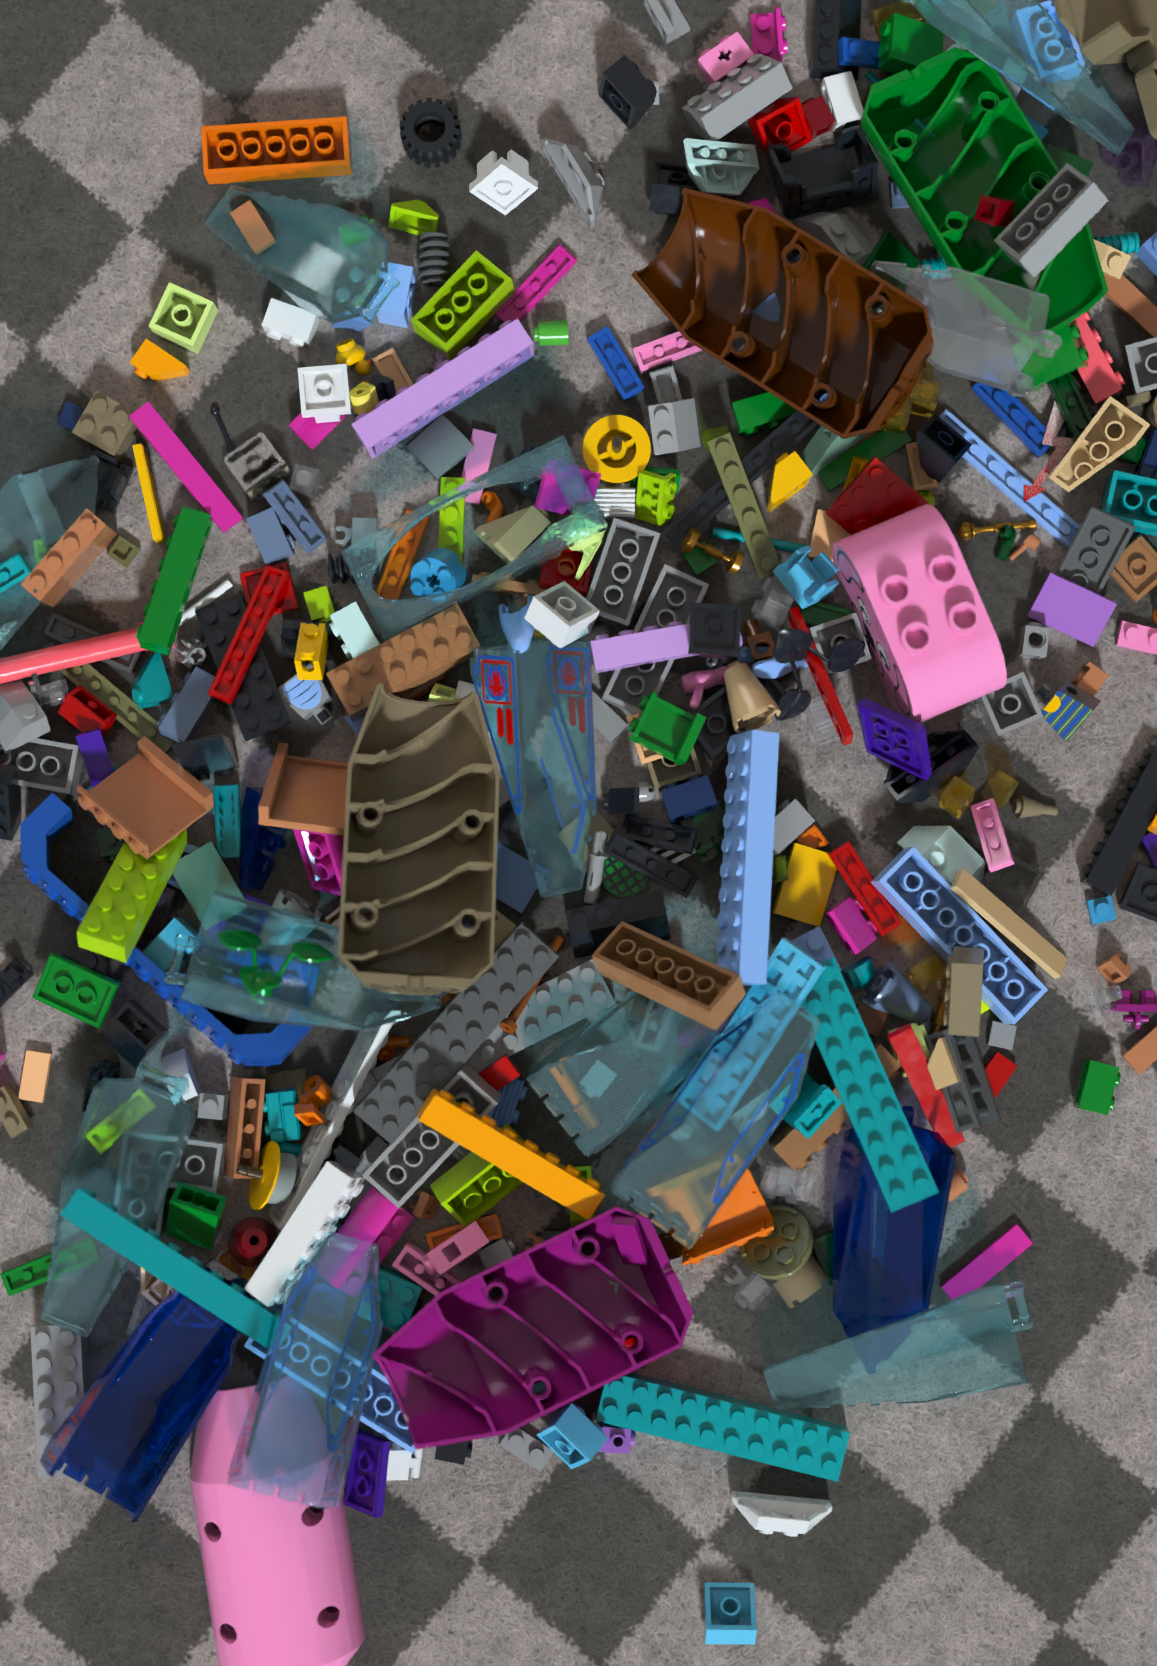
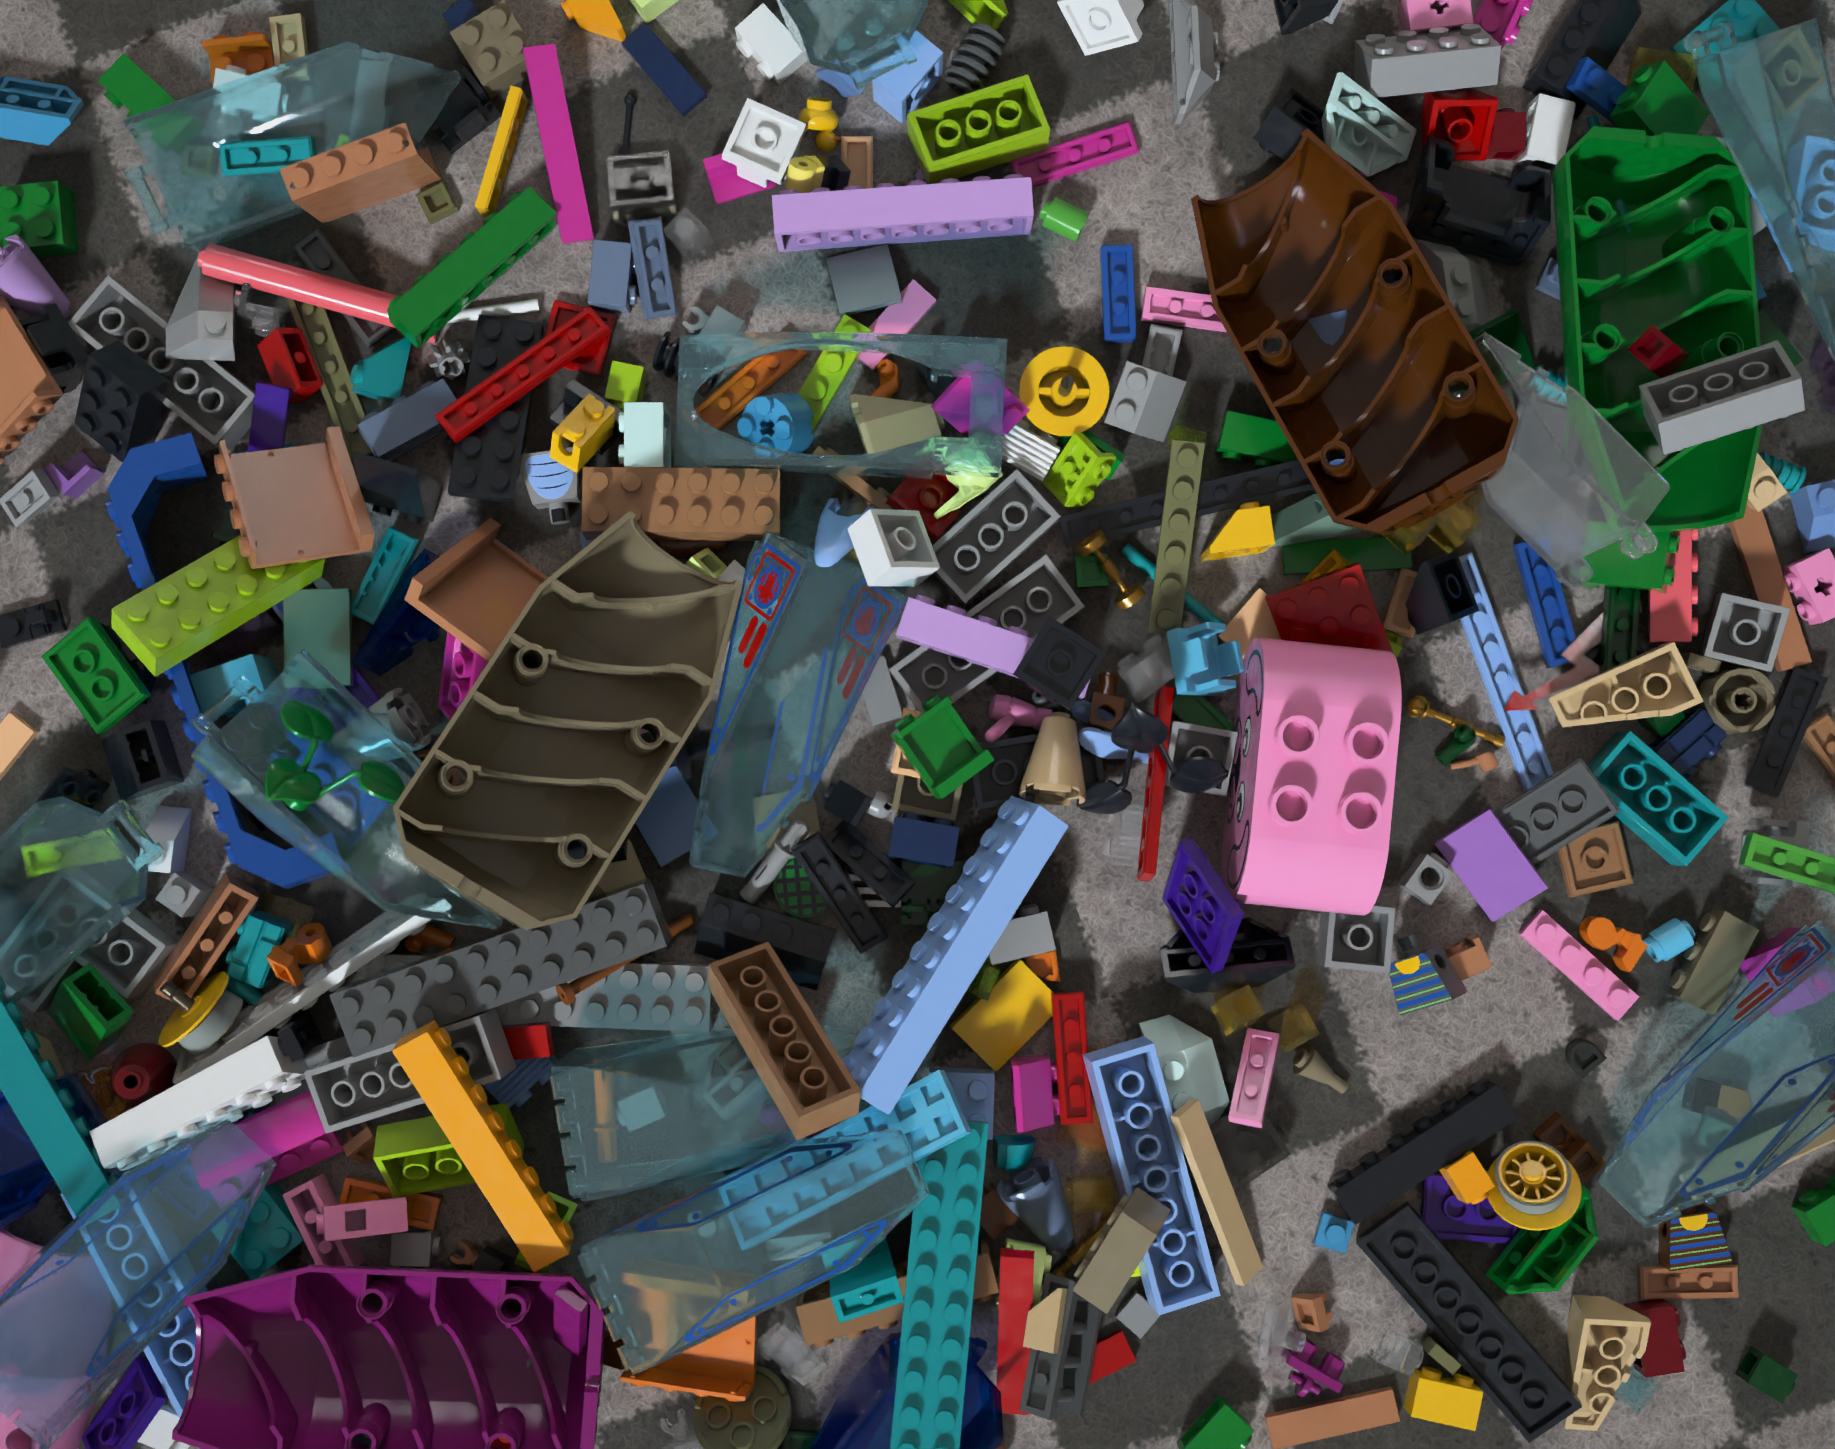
camera: 25 degrees right, 0 degrees up
none -> dark blue tile [621,23,707,117]

